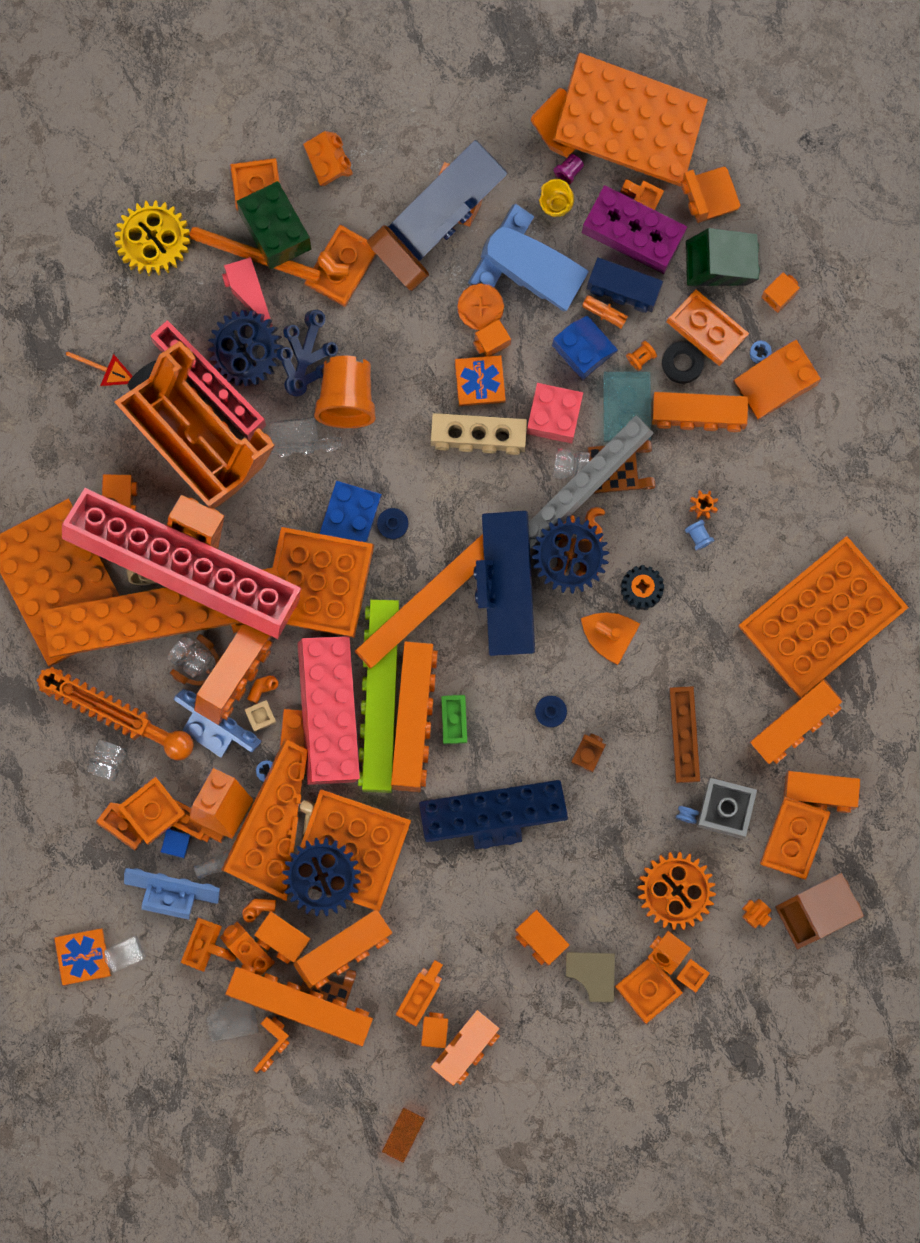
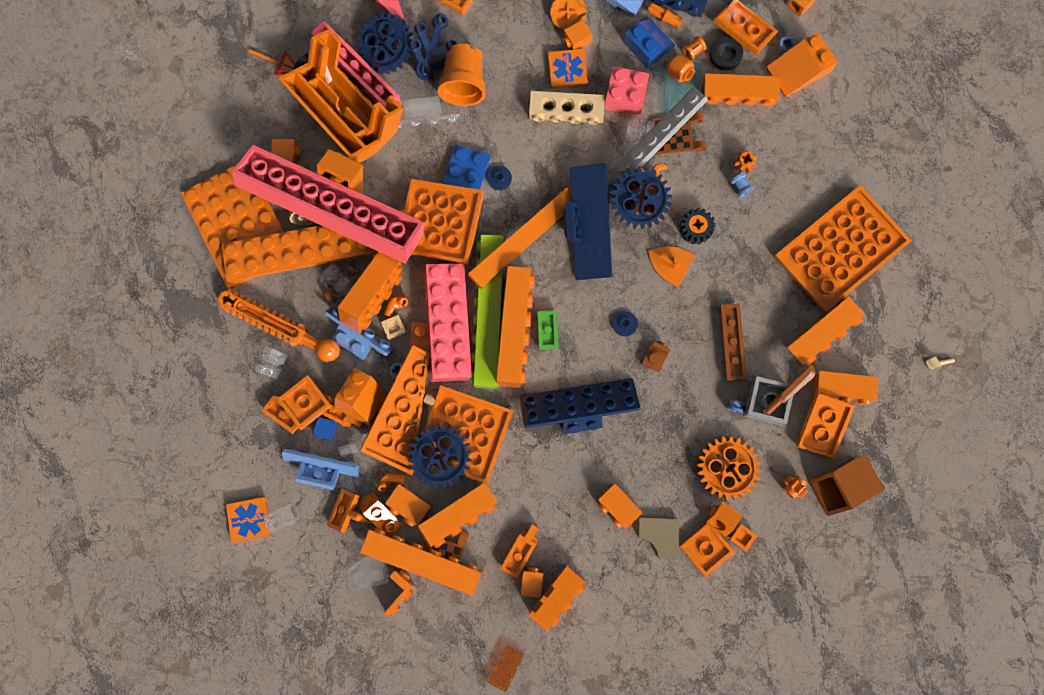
camera: 10 degrees right, 0 degrees up
none -> orange head [667,54,695,83]
none -> dark orange piece [763,364,815,416]

